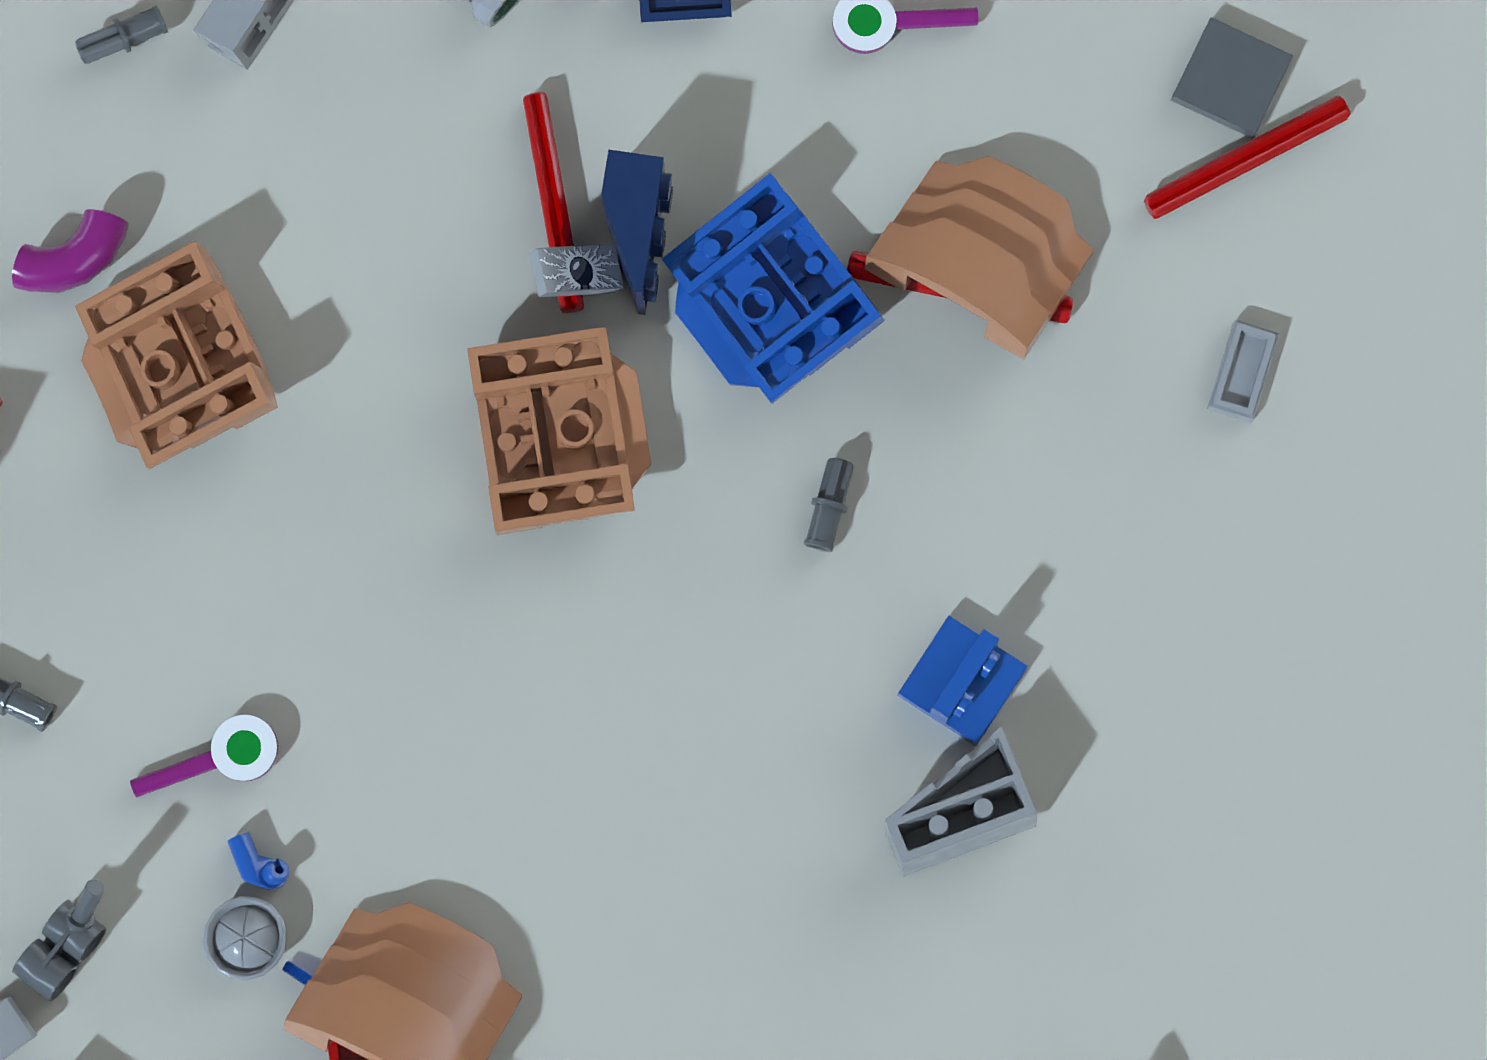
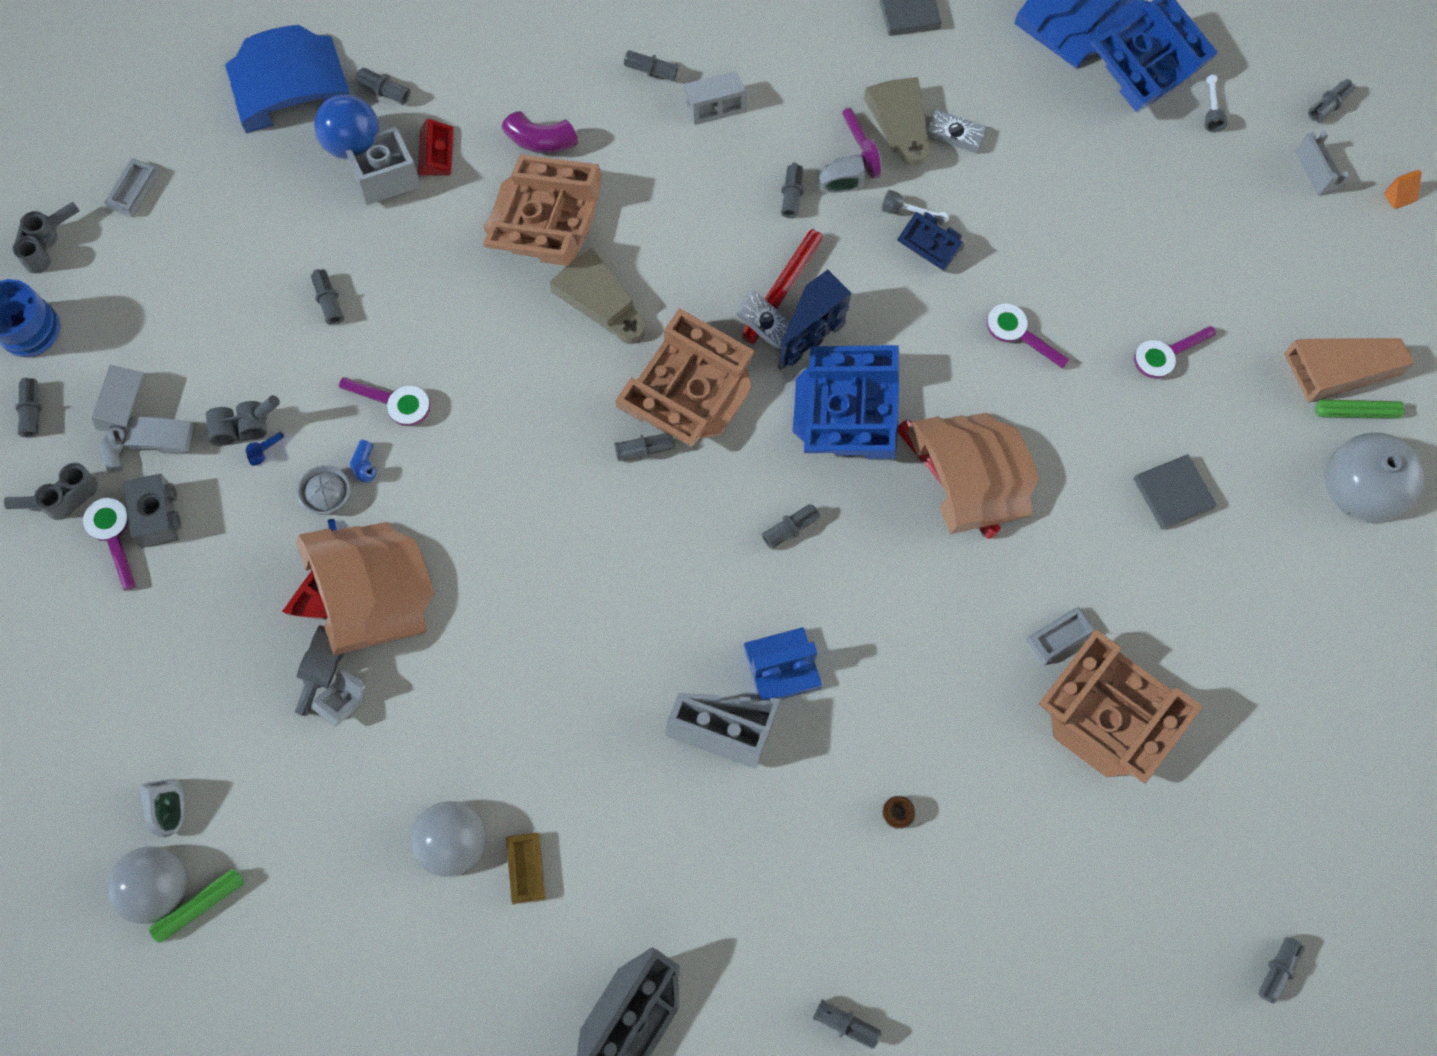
camera: 35 degrees right, 10 degrees down
red axle [1144,96,1351,219] -> none
none -> clear blue hand [245,431,284,466]
none -> dark tan piece [550,248,645,344]
none -> dark grey axle [614,433,675,461]
none -> dark grey axle [781,163,804,218]
none -> dark grey axle [813,999,881,1049]
none -> reddish brown plate [882,796,915,829]
none -> nougat slope [1038,629,1203,784]

